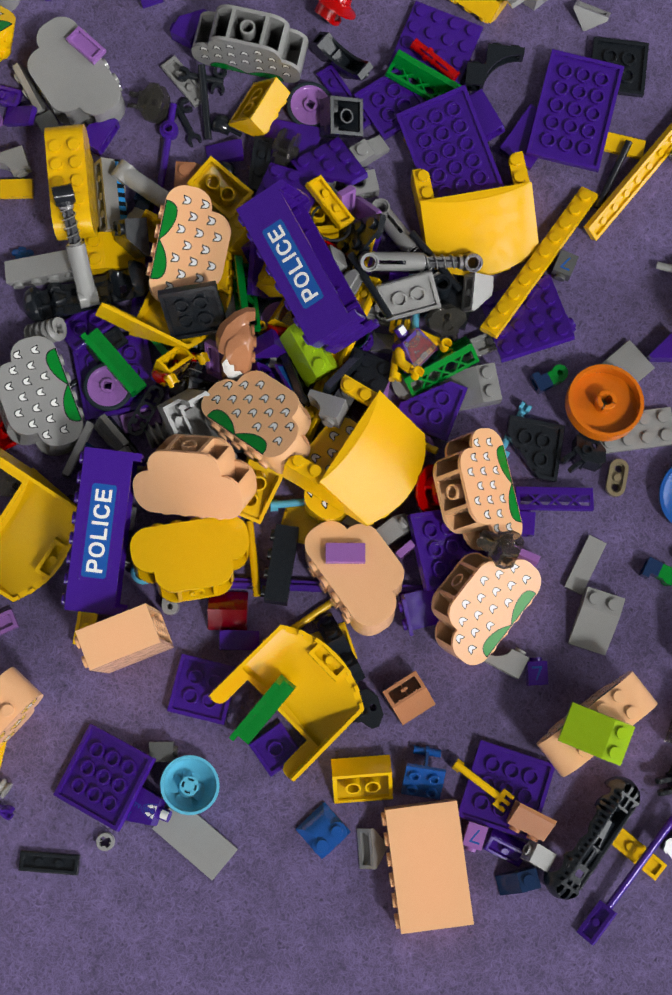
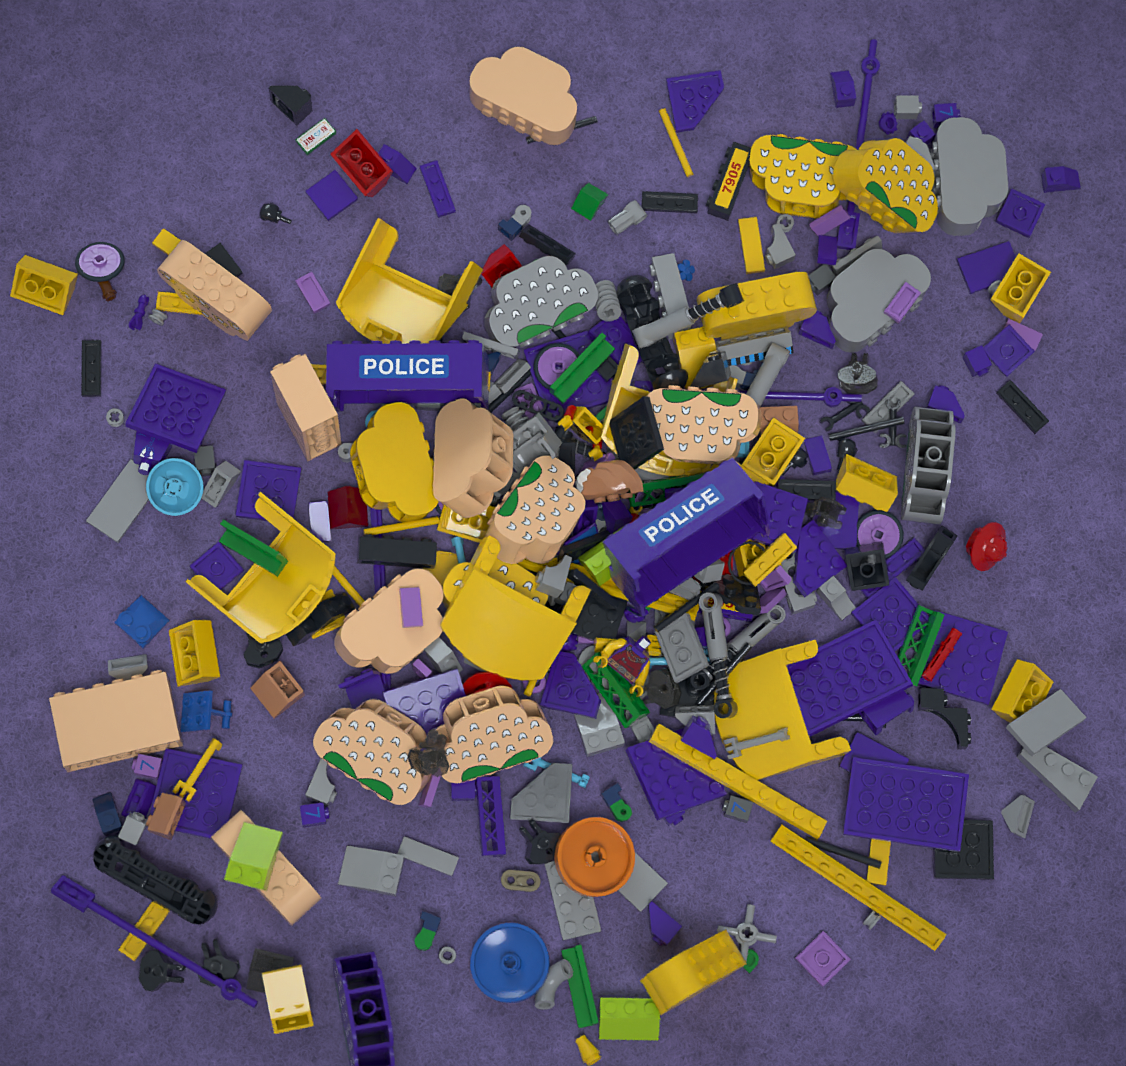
camera: 75 degrees right, 5 degrees down
none -> light grey arch [201,461,241,508]
none -> dark purple slope [681,715,717,759]
none -> light grey hinge [723,728,790,759]

